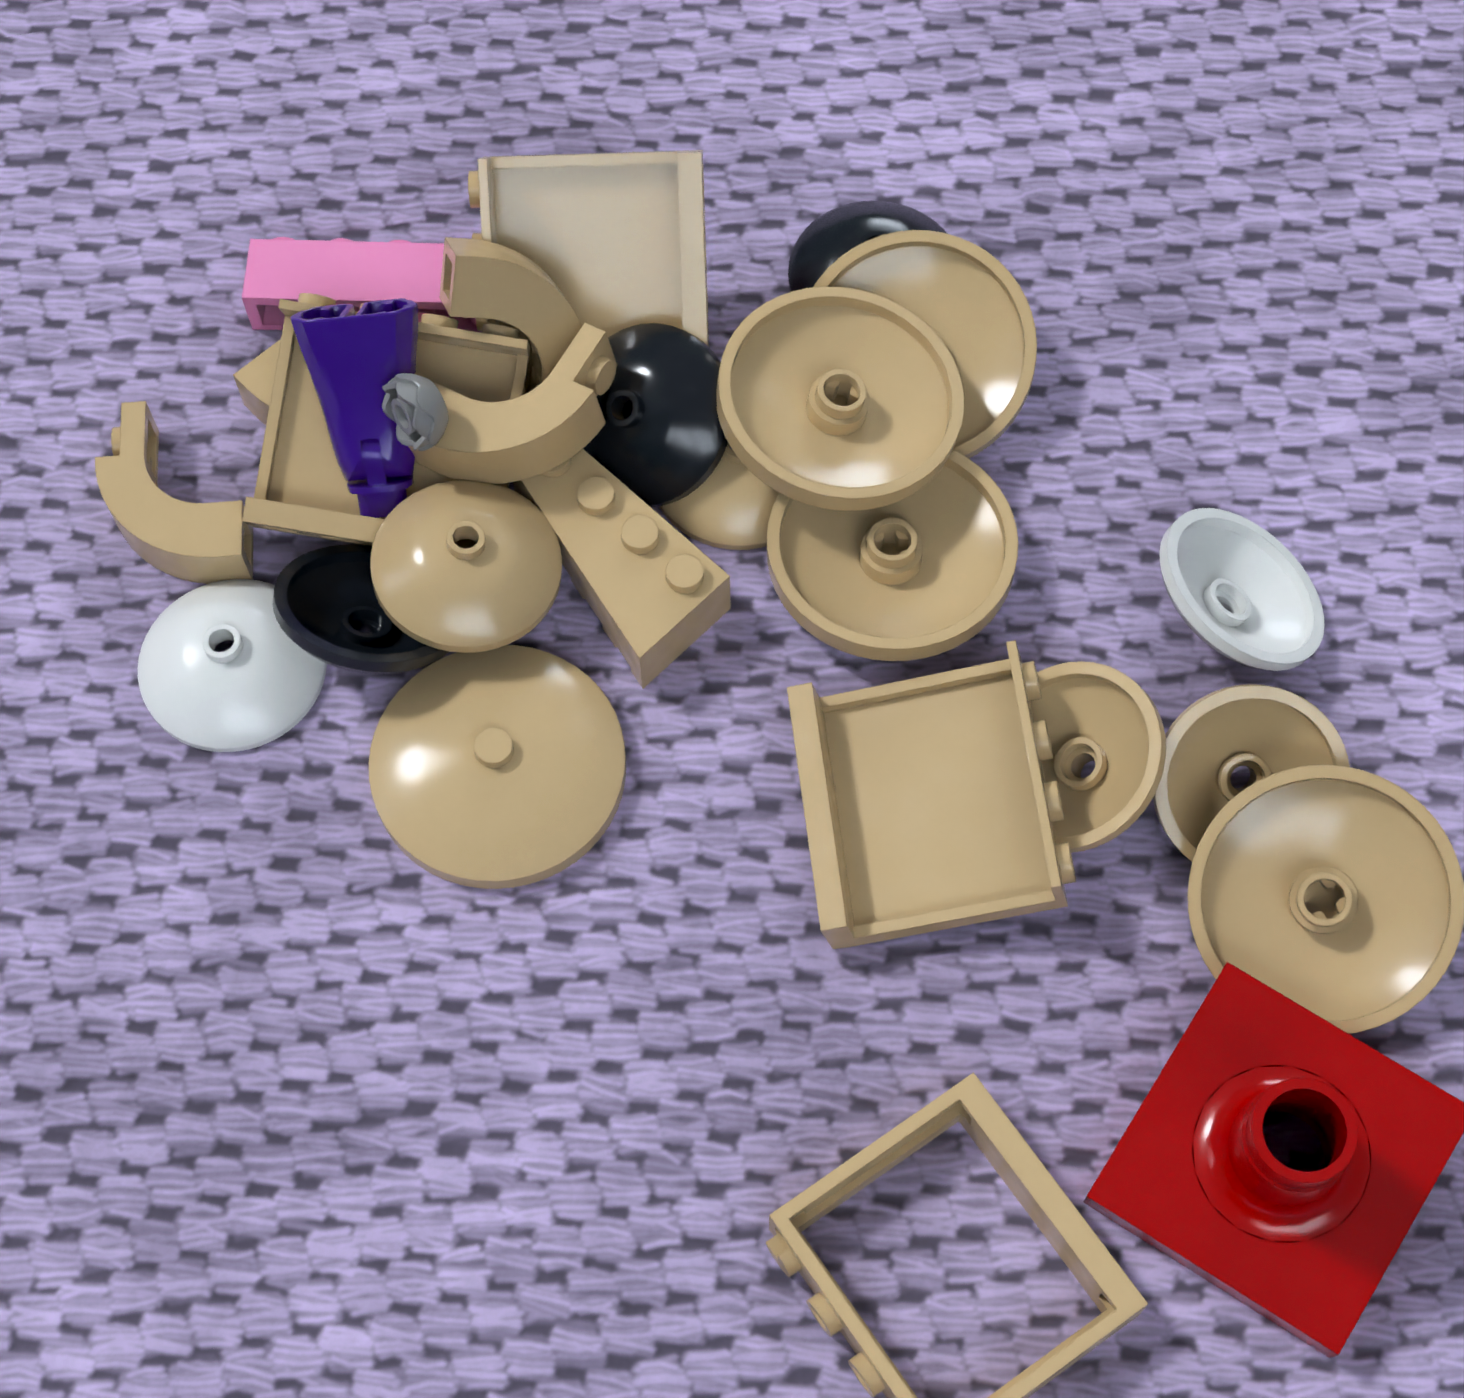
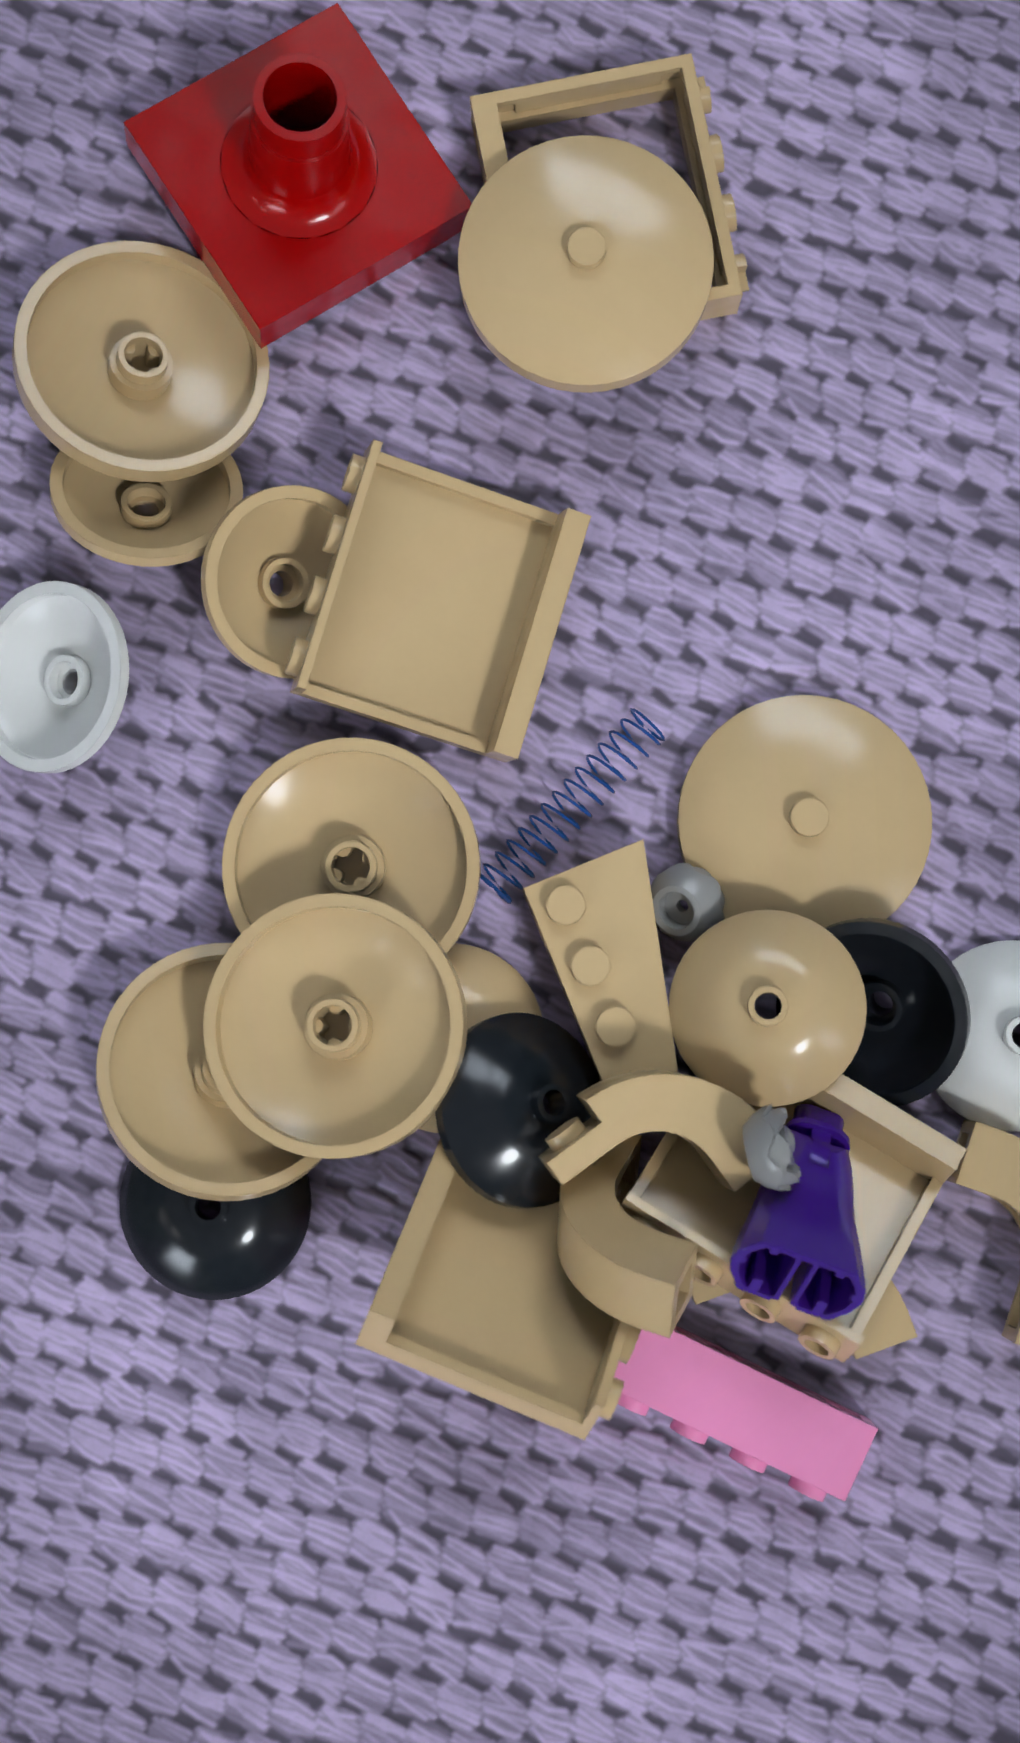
camera: 155 degrees left, 20 degrees up
none -> tan dish [458,135,714,393]
none -> blue piece [480,708,665,904]
none -> light grey plate [651,863,725,942]

